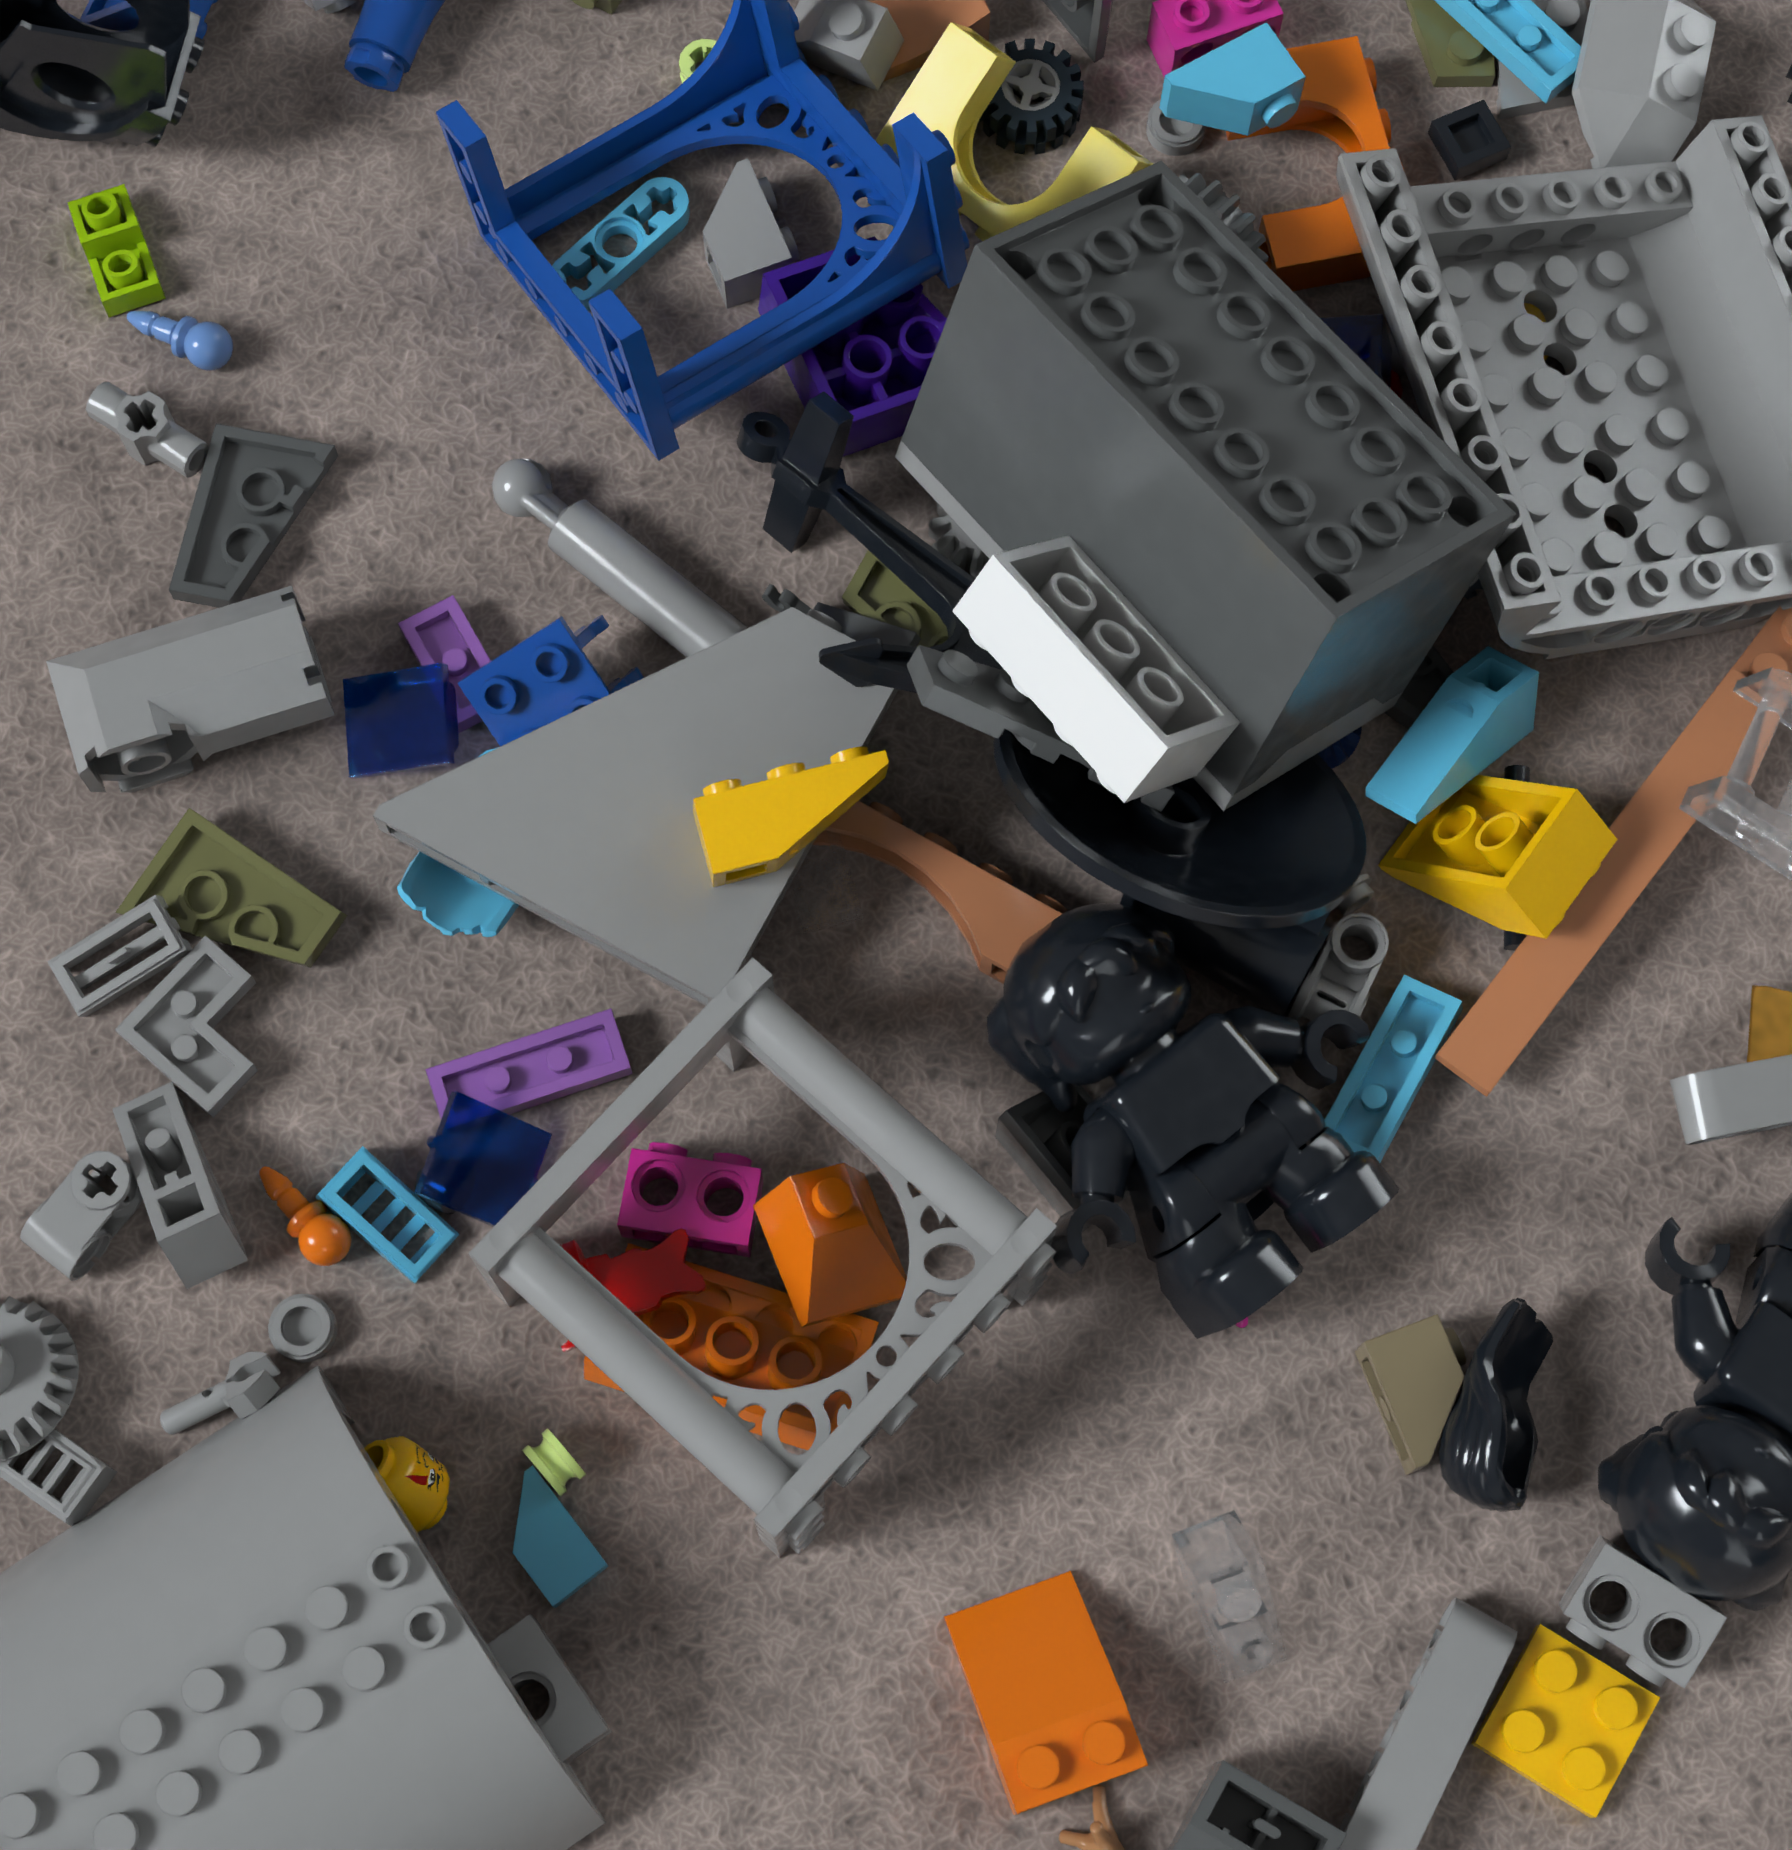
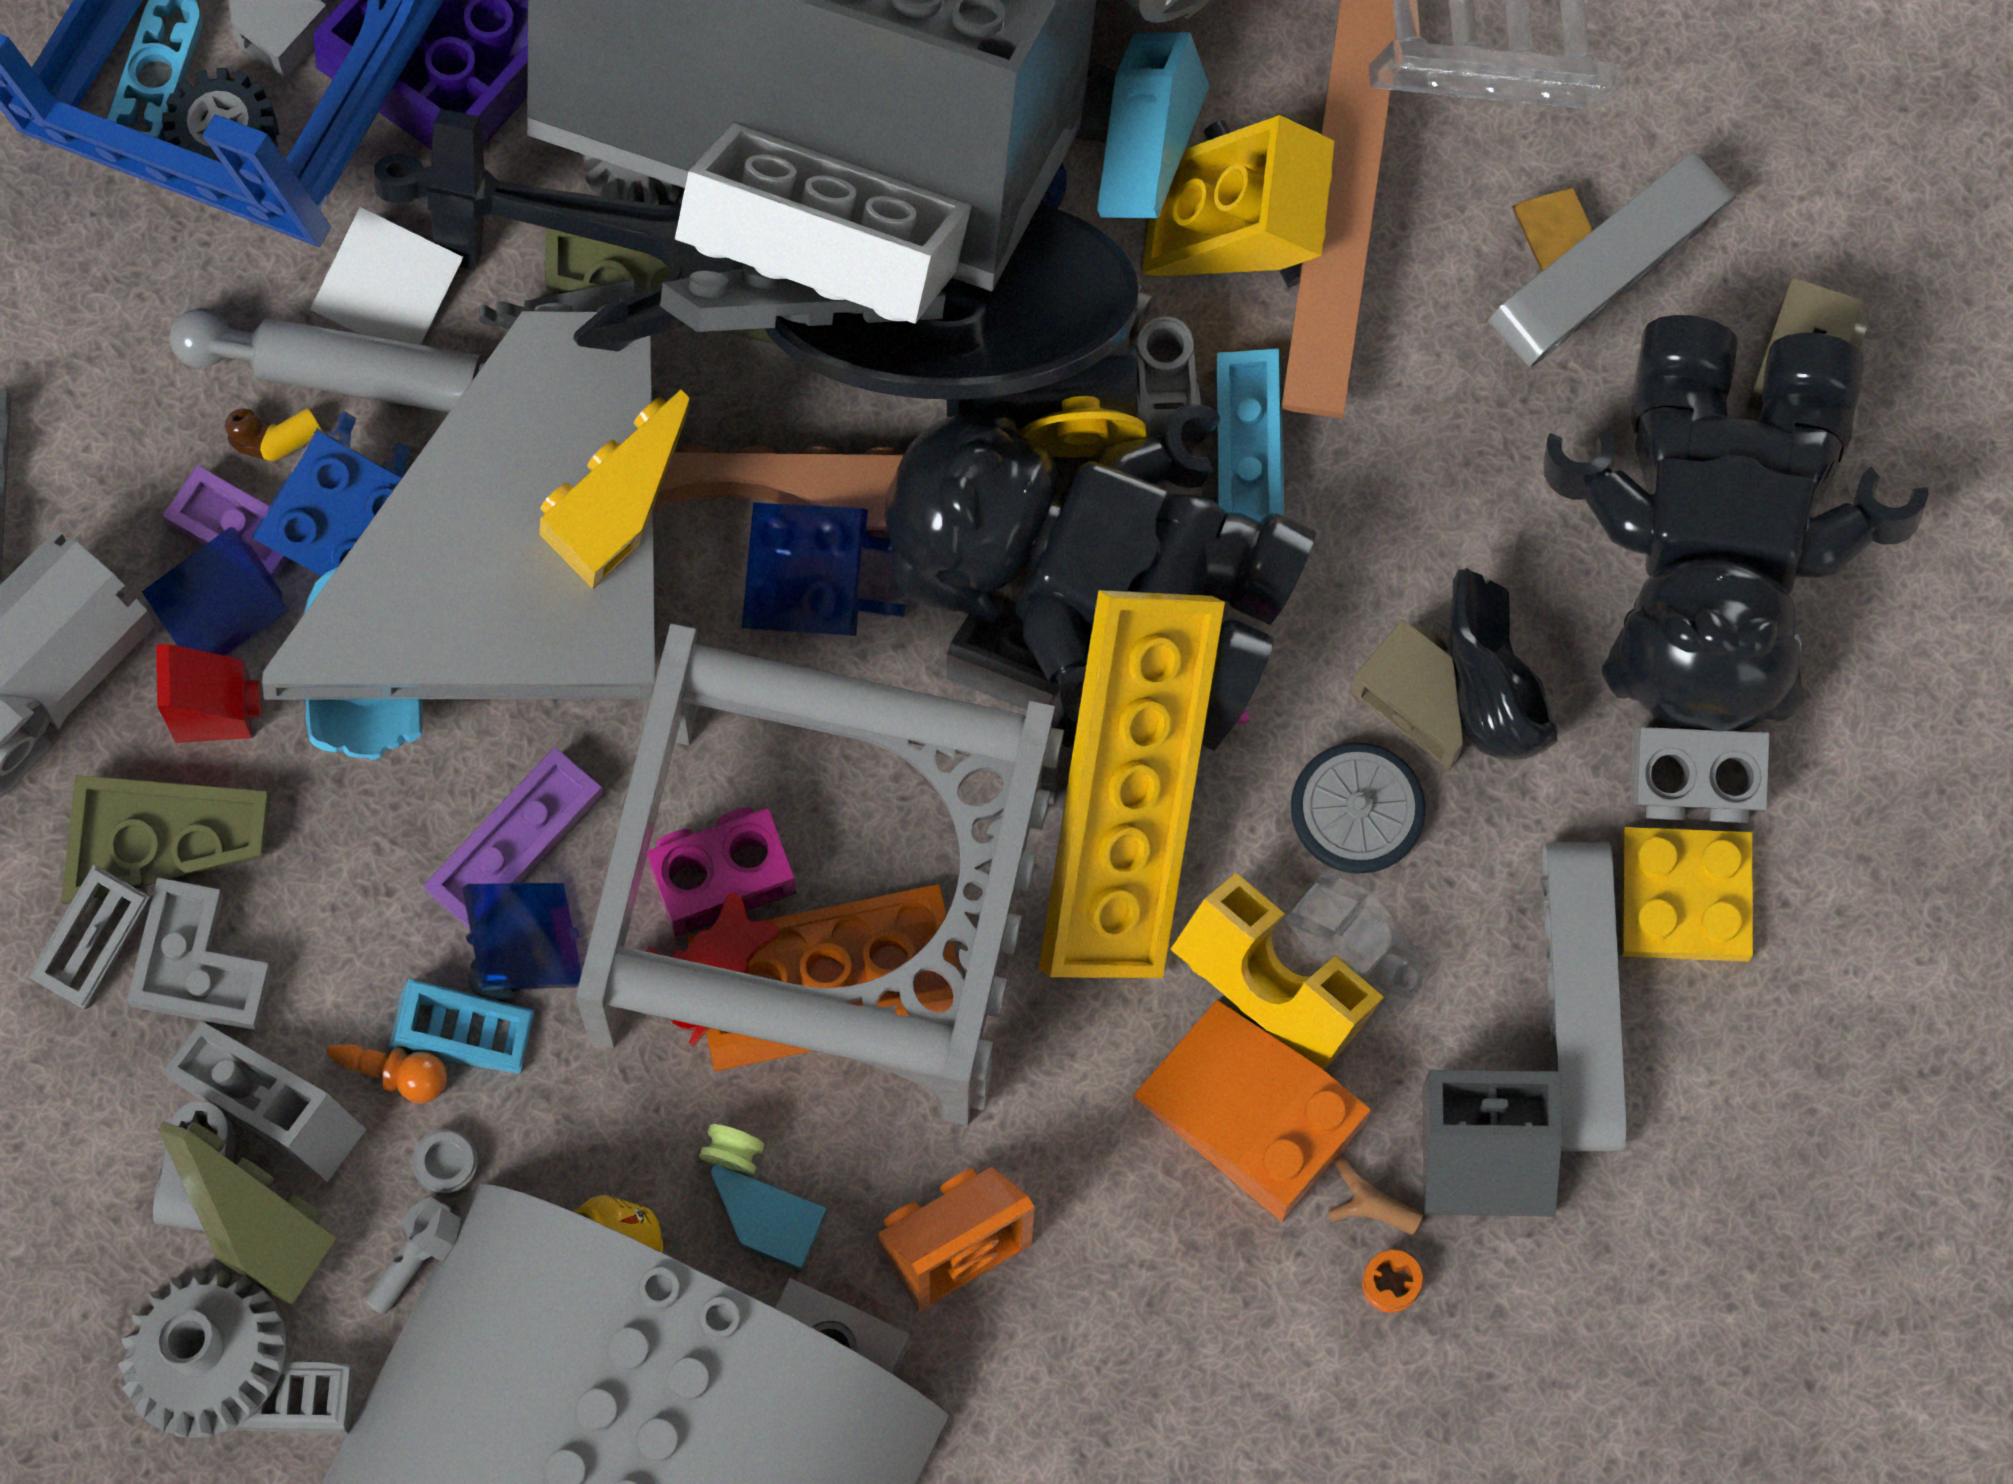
camera: 30 degrees left, 0 degrees up
orange slope [753,1163,907,1328] -> none
none -> red slope [156,644,263,743]
none -> olive slope [158,1121,337,1305]
none -> black wheel [162,68,279,162]
none -> arm [224,408,322,461]
none -> white sticker [310,207,463,344]
none -> clear blue plate [741,502,906,636]
none -> orange slope [878,1167,1035,1312]
none -> yellow dish [1020,396,1147,458]
none -> yellow plate [1038,590,1225,978]
none -> yellow arch [1171,872,1384,1070]
none -> light grey wheel [1291,742,1426,874]

